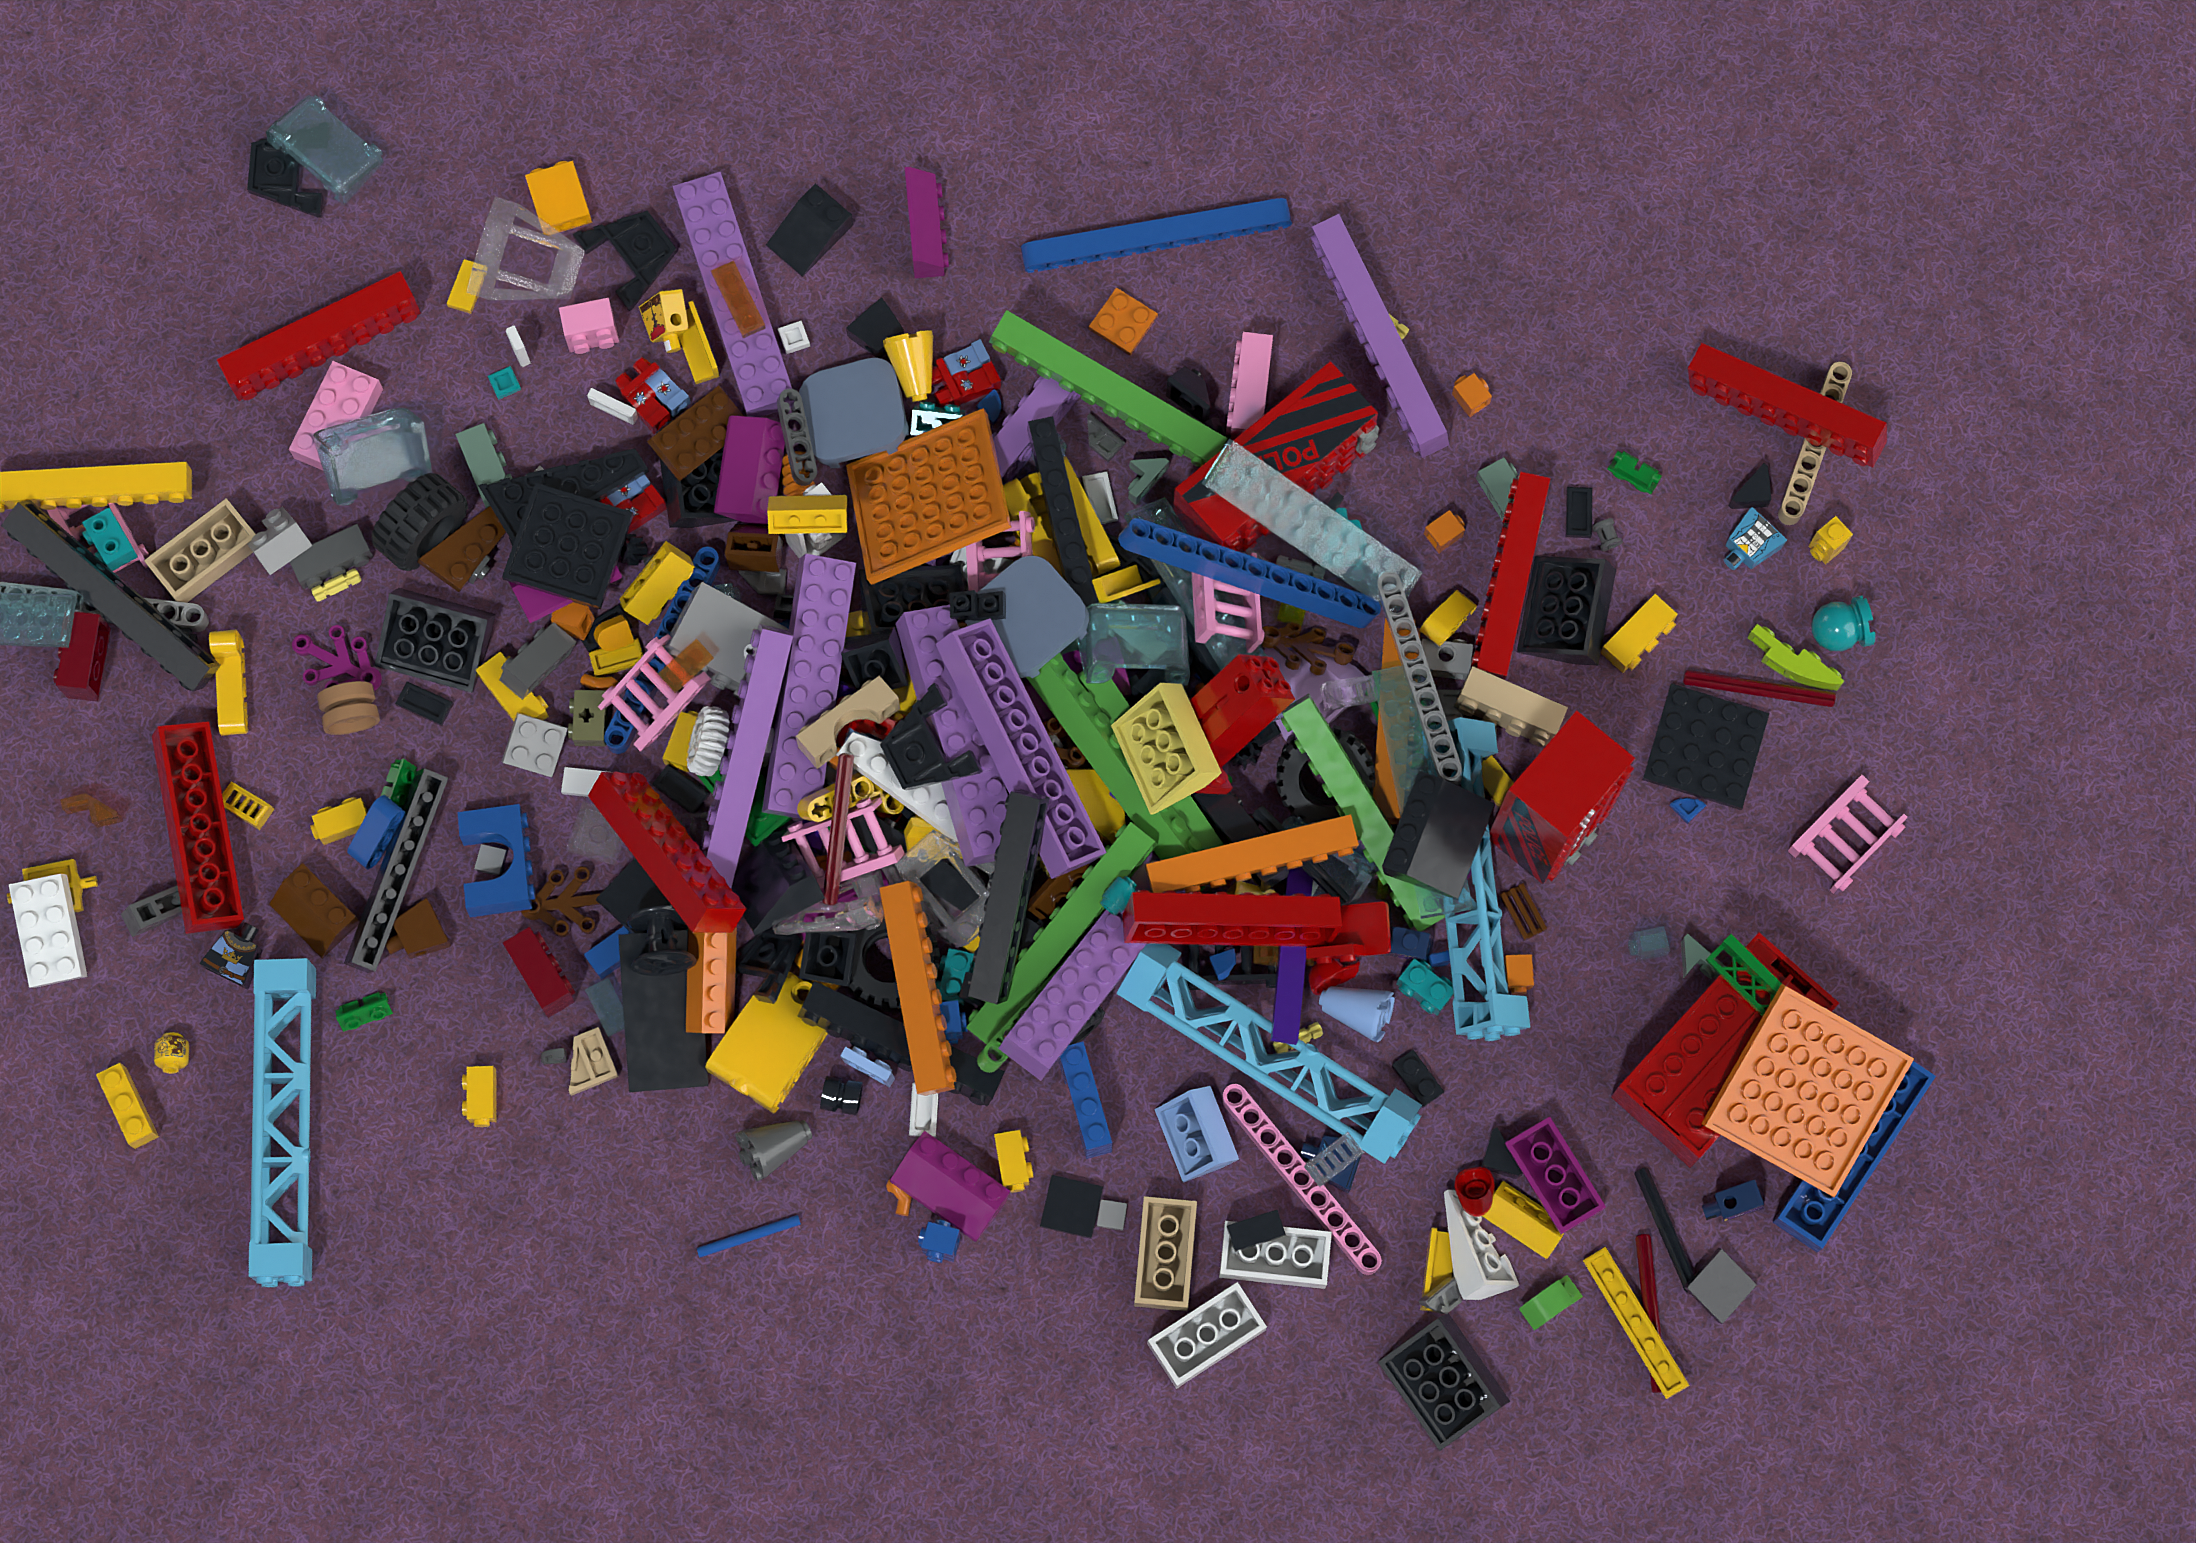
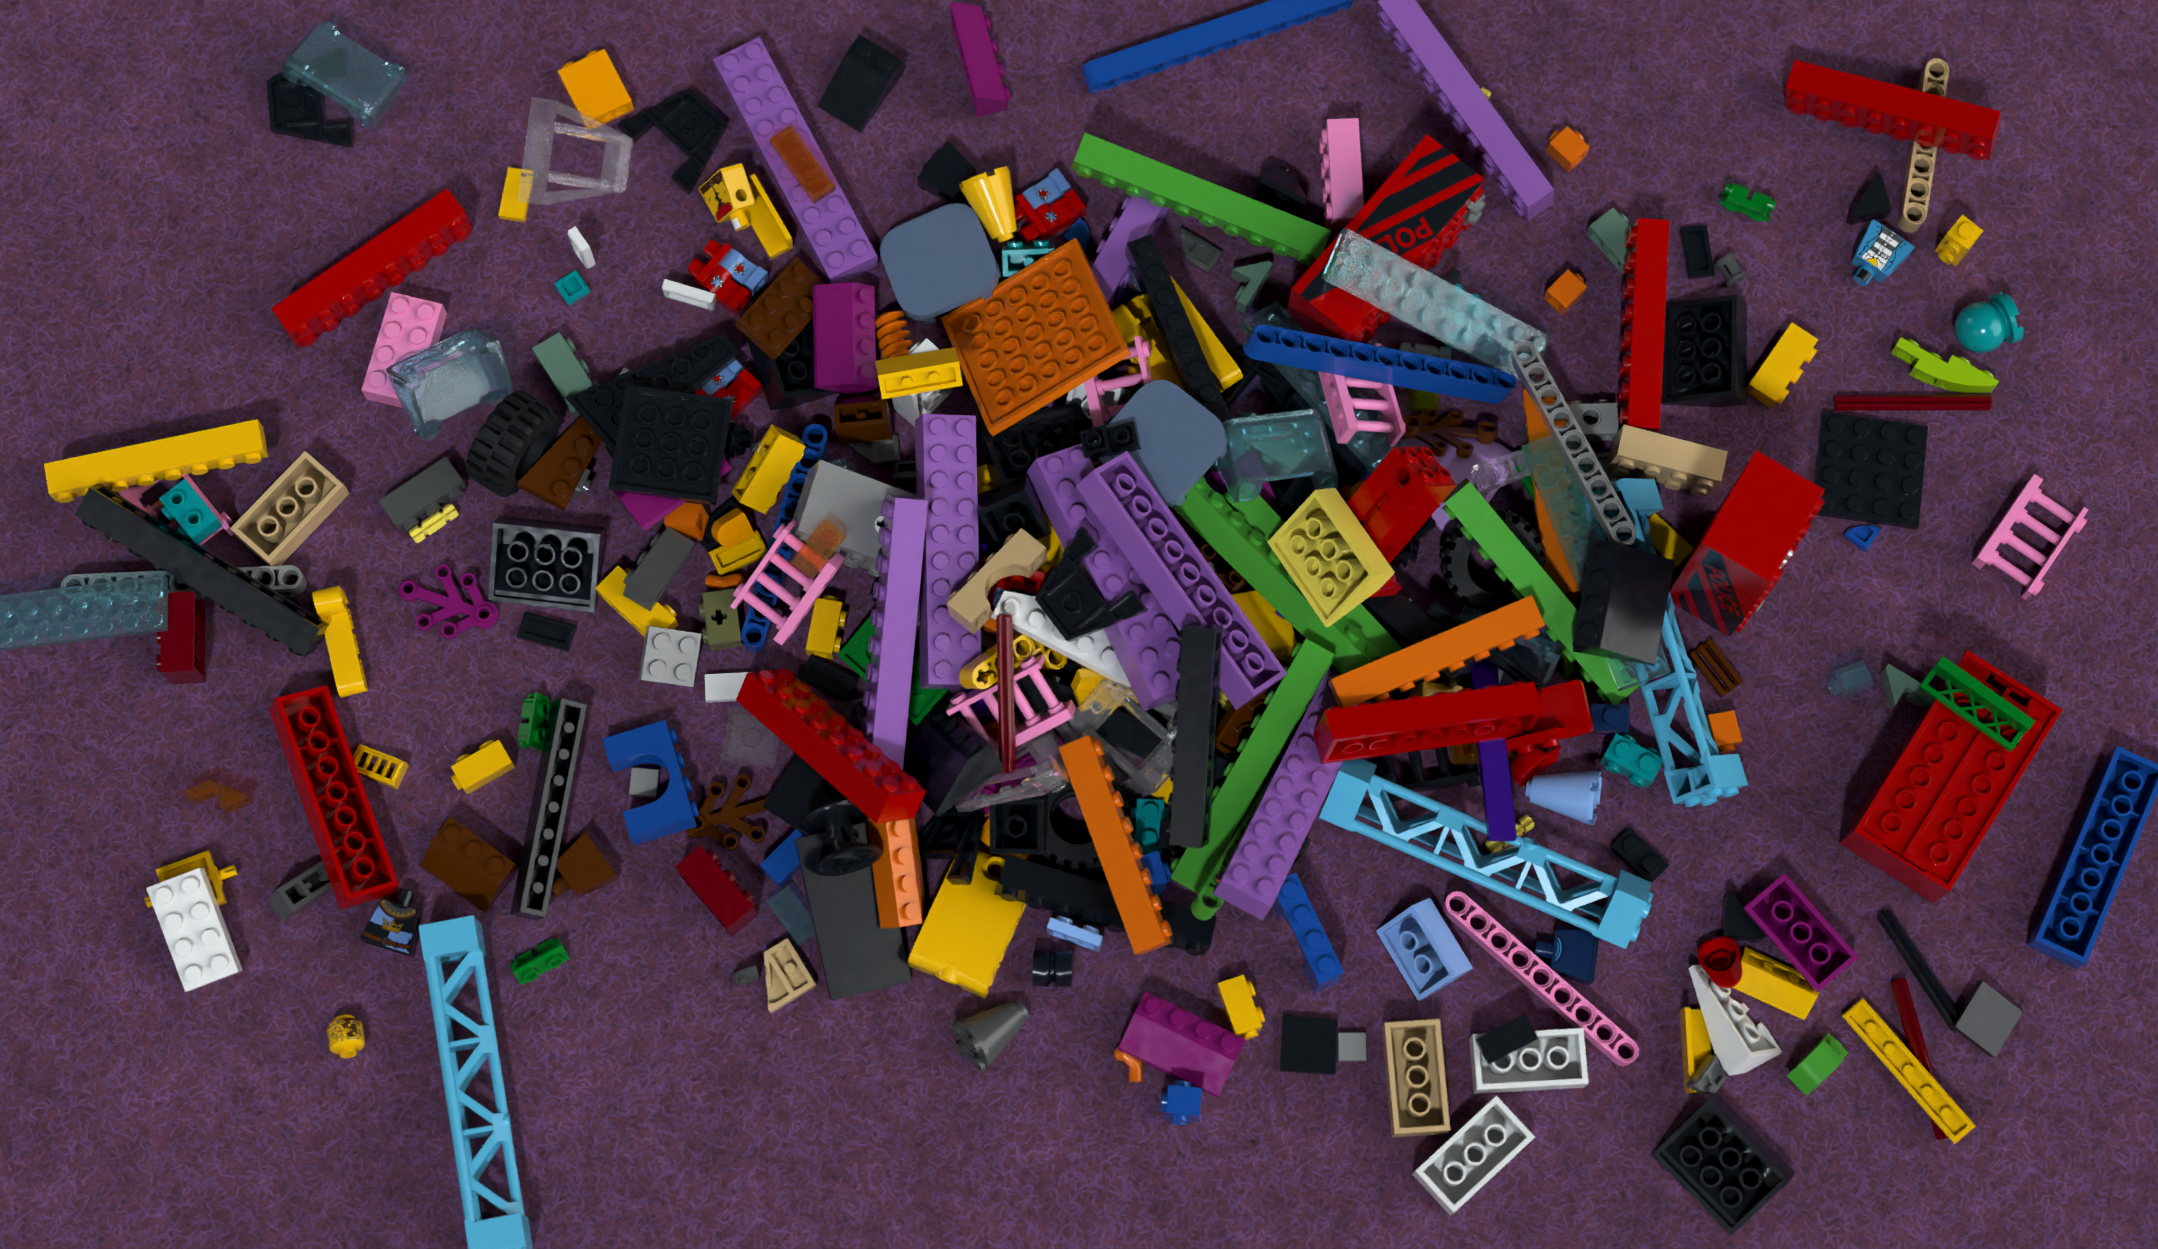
camera: 10 degrees left, 0 degrees up
yellow brick [96,1063,159,1149] -> none
light grey brick [247,506,313,575] -> none
medium nougat wheel [317,681,380,735] -> none
blue beam [347,795,405,870] -> none
yellow brick [462,1066,496,1127] -> none
bright pink brick [559,298,619,354] -> none
white gear [687,706,730,776] -> none
blue bar [697,1215,801,1258] -> none
dark grey beam [777,388,817,486] -> none
white plate [778,321,810,354] -> none
white tile [909,1083,939,1137] -> none
white tile [1082,472,1118,524] -> none
orange plate [1089,287,1158,355] -> none
yellow panel [1092,565,1161,605] -> none
teal brick [1099,876,1137,916] -> none
blue tile [1209,949,1236,981] -> none
clear slope [1304,1132,1364,1187] -> none
yellow beam [1419,590,1478,647] -> none
blue tile [1428,950,1450,968] -> none
orange plate [1701,984,1914,1197] -> none
dark blue torso [1701,1179,1764,1222] -> none

